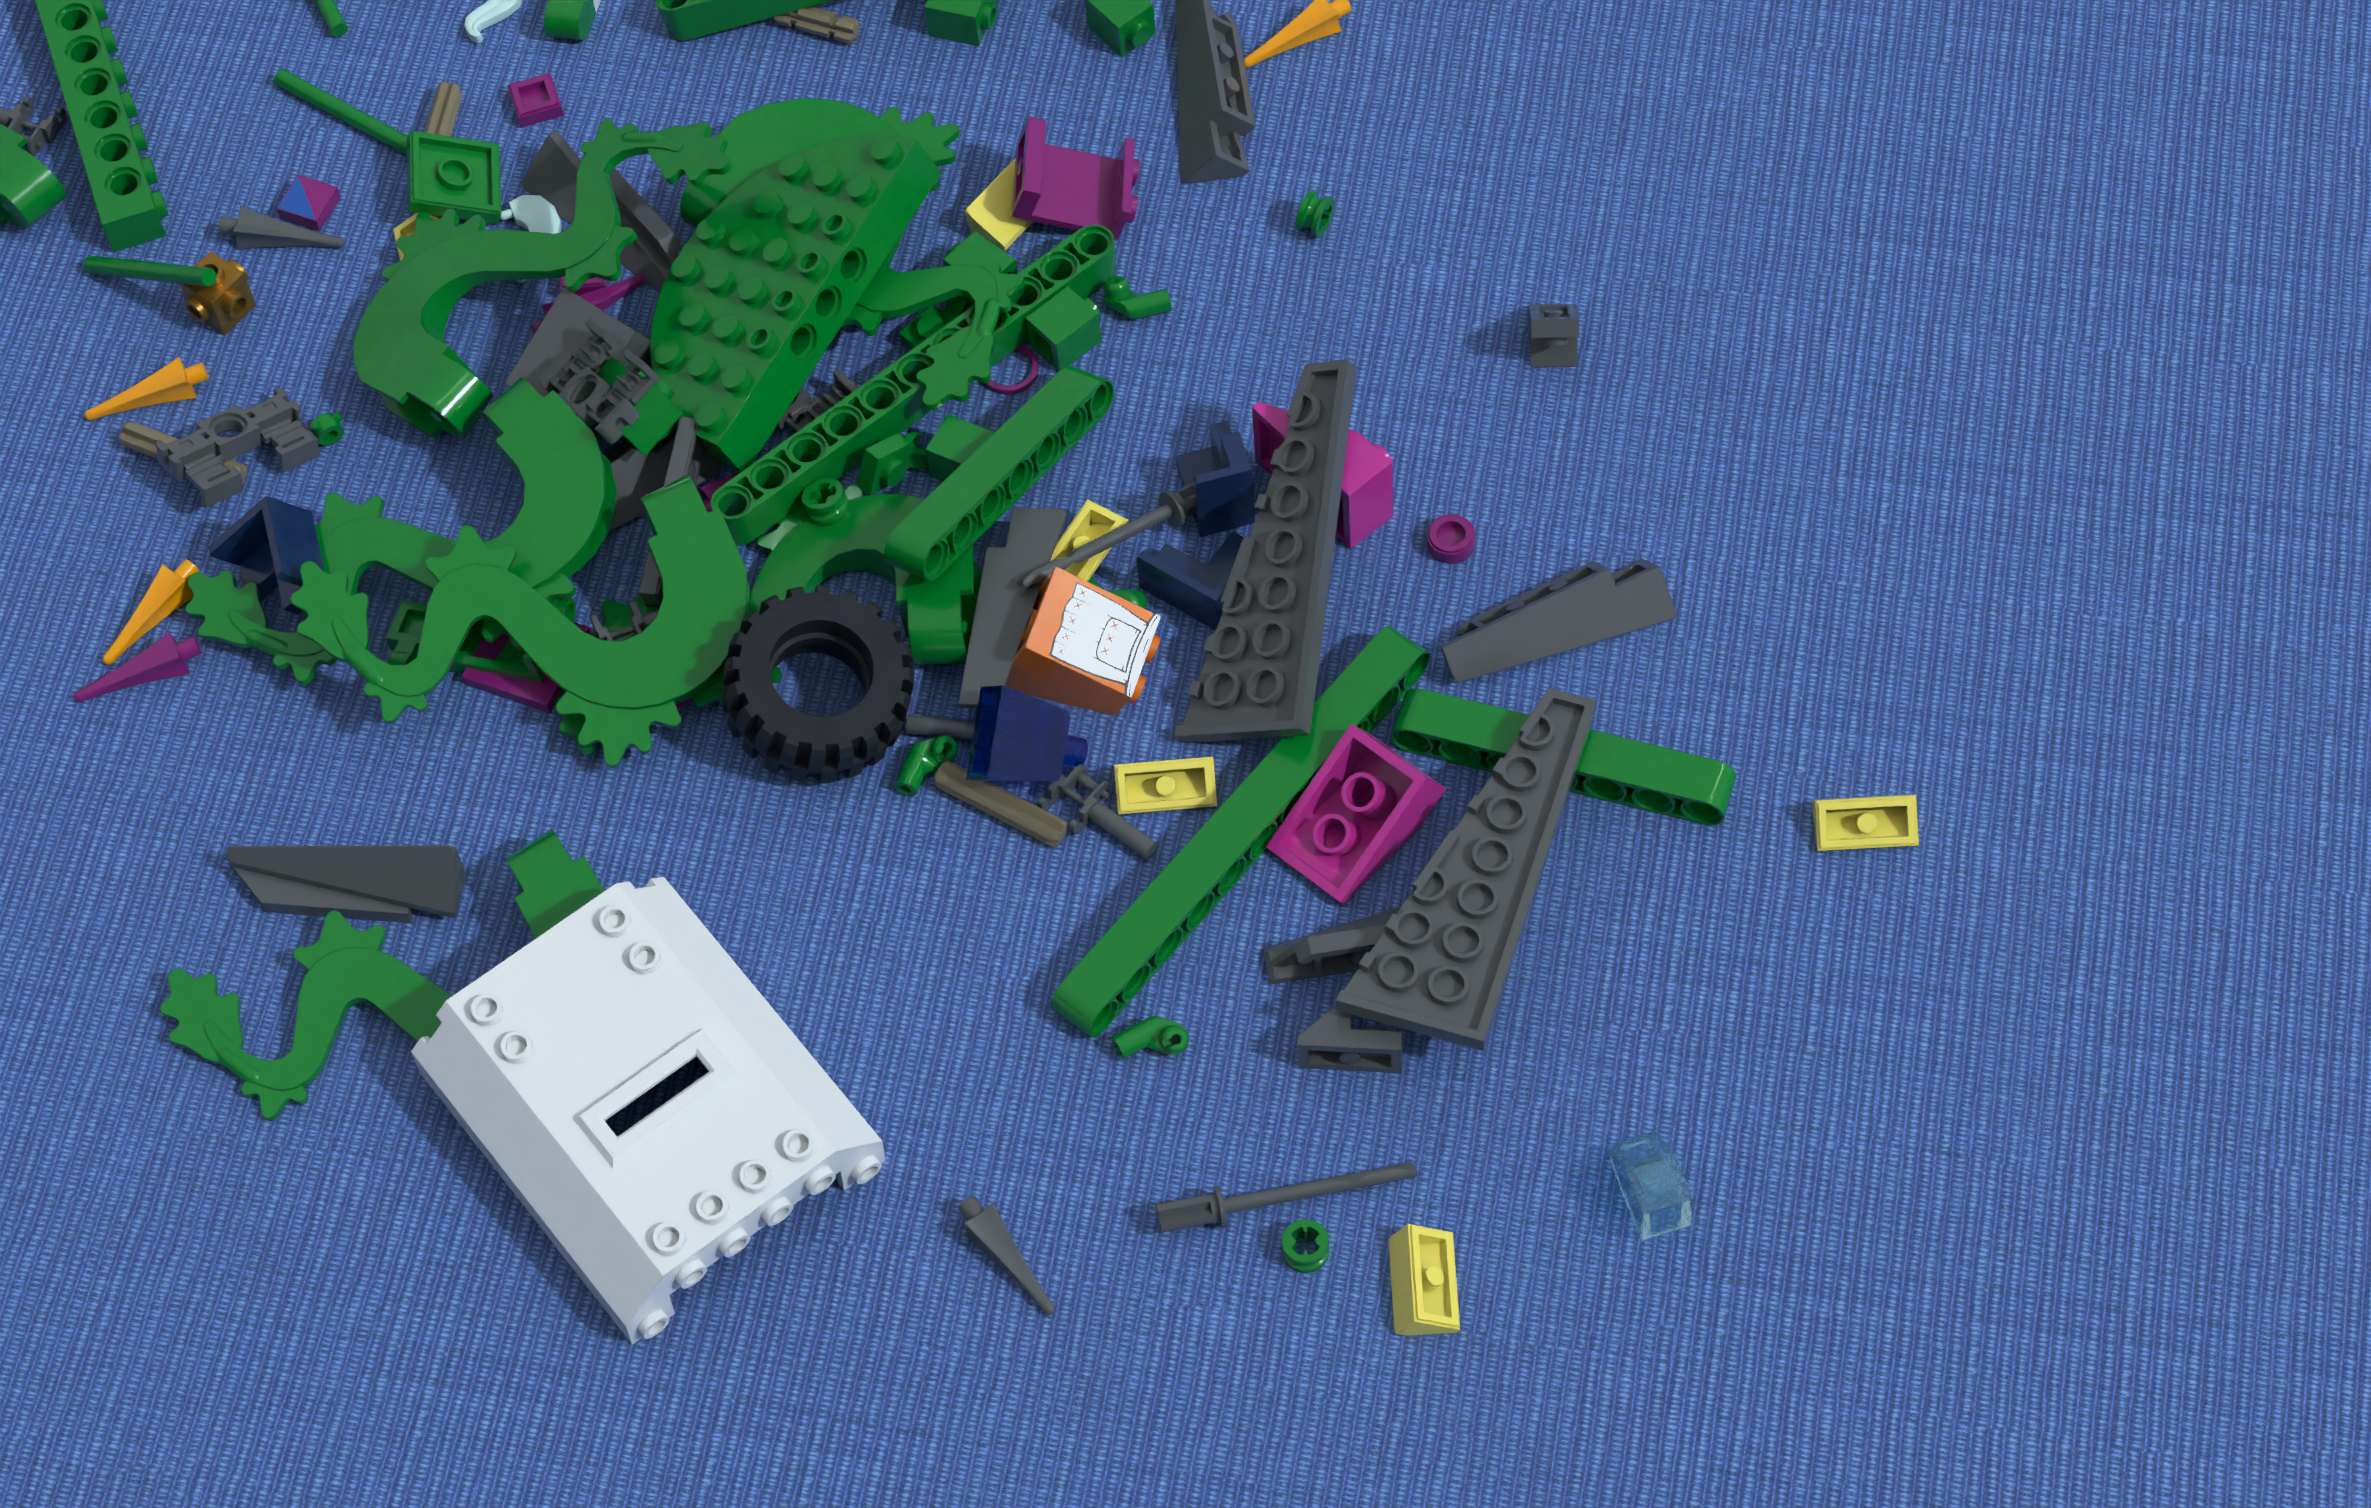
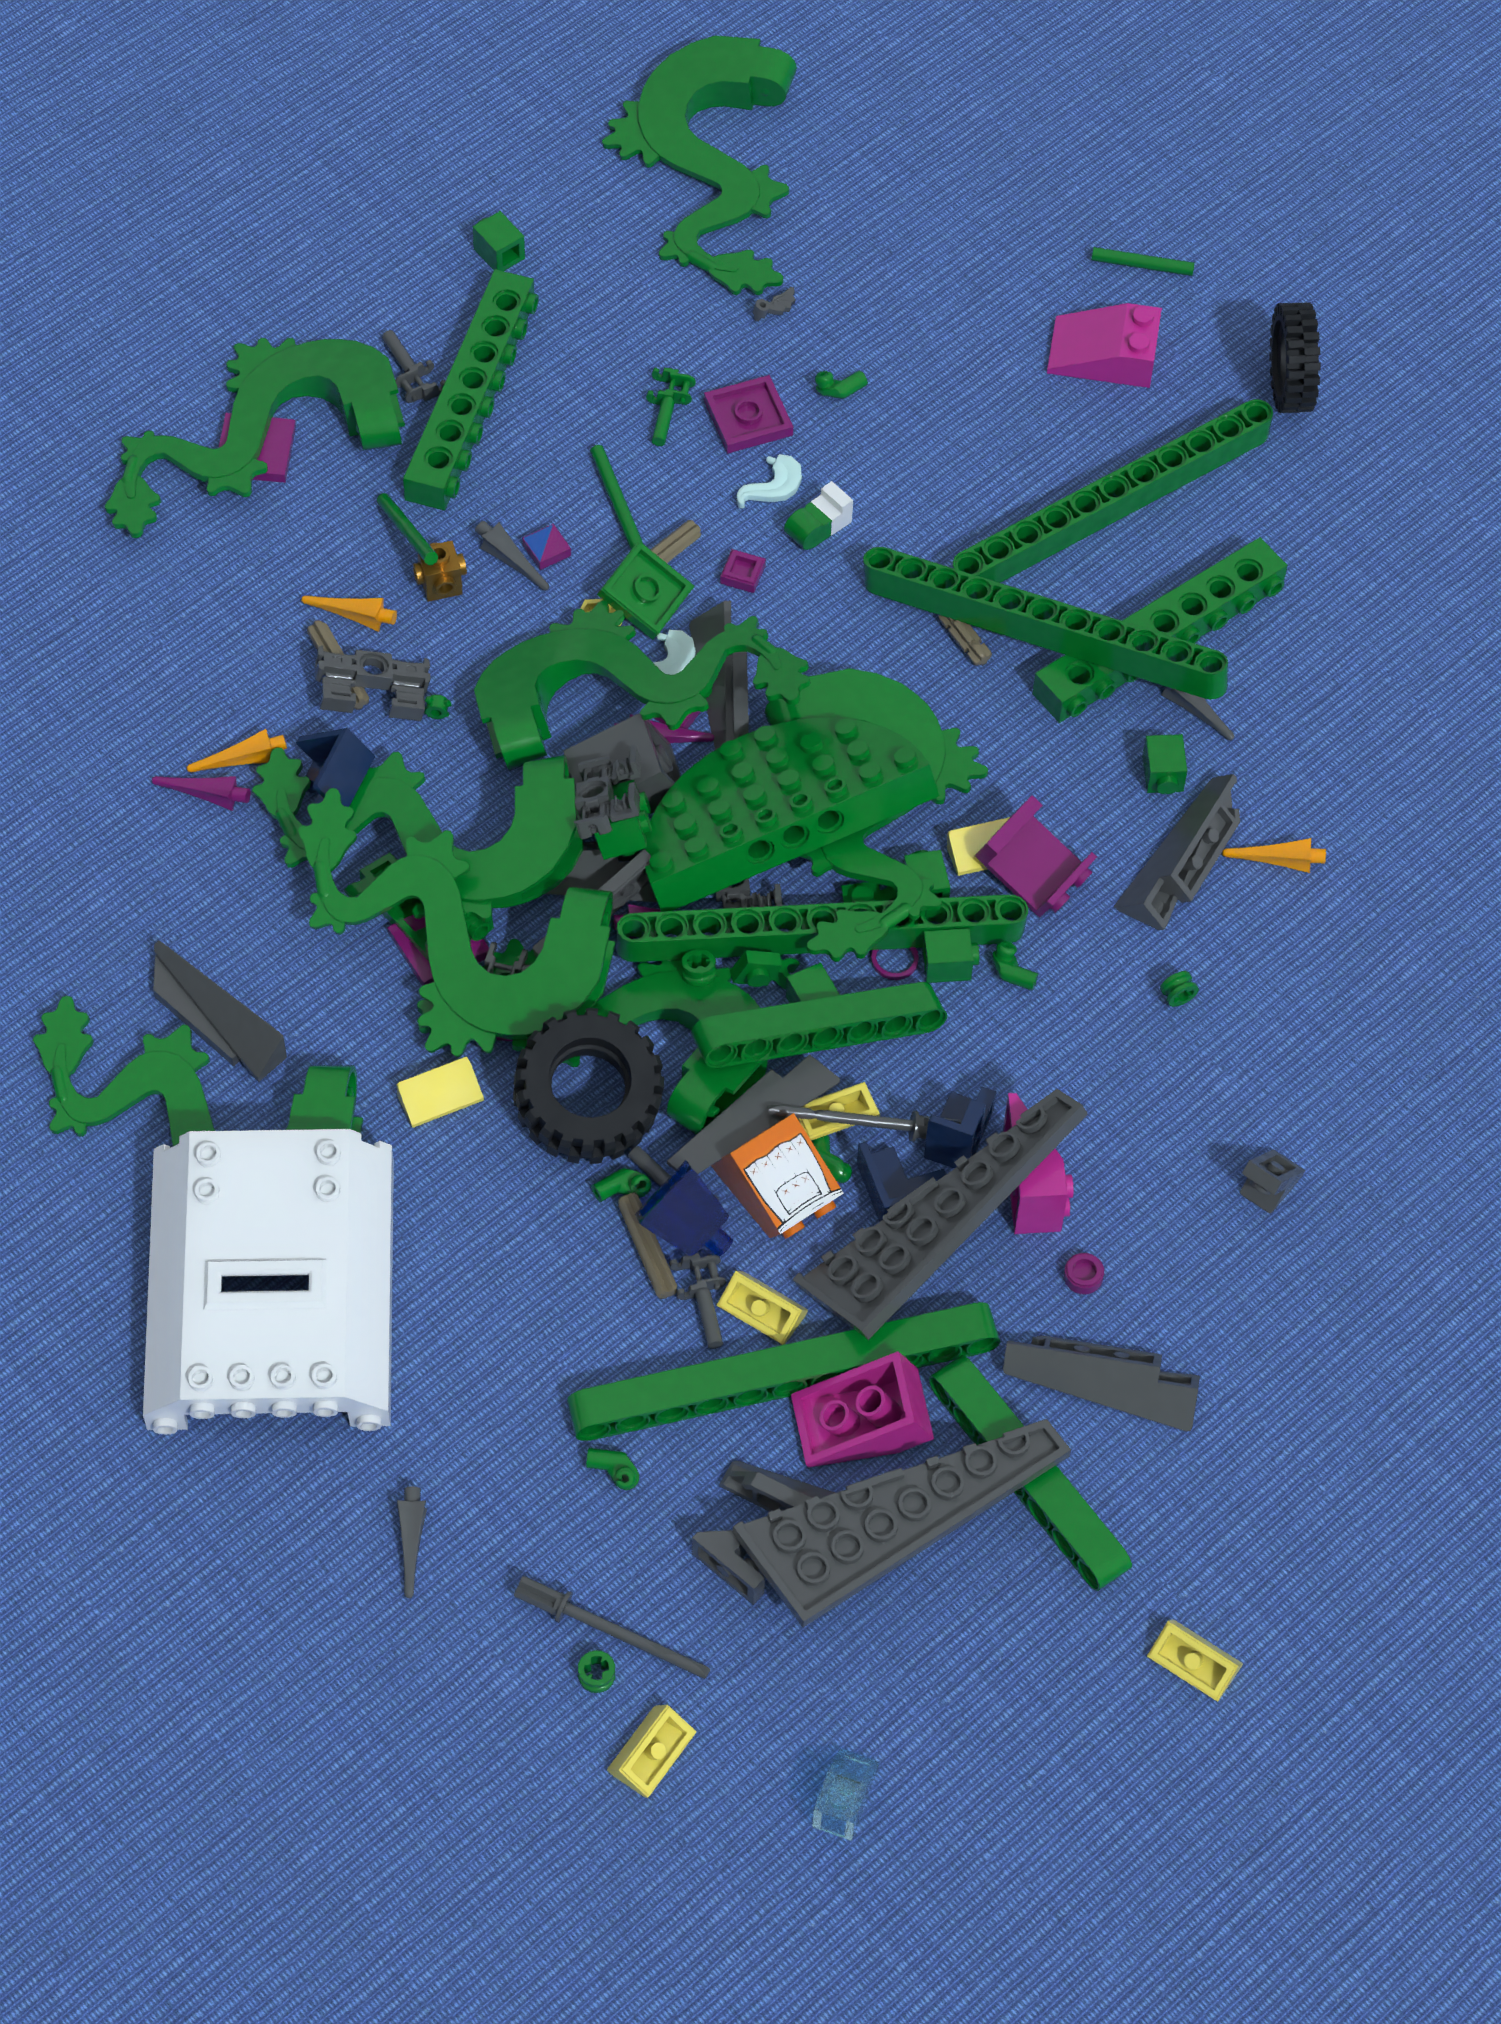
camera: 30 degrees right, 0 degrees up
none -> light yellow slope [396,1057,484,1128]

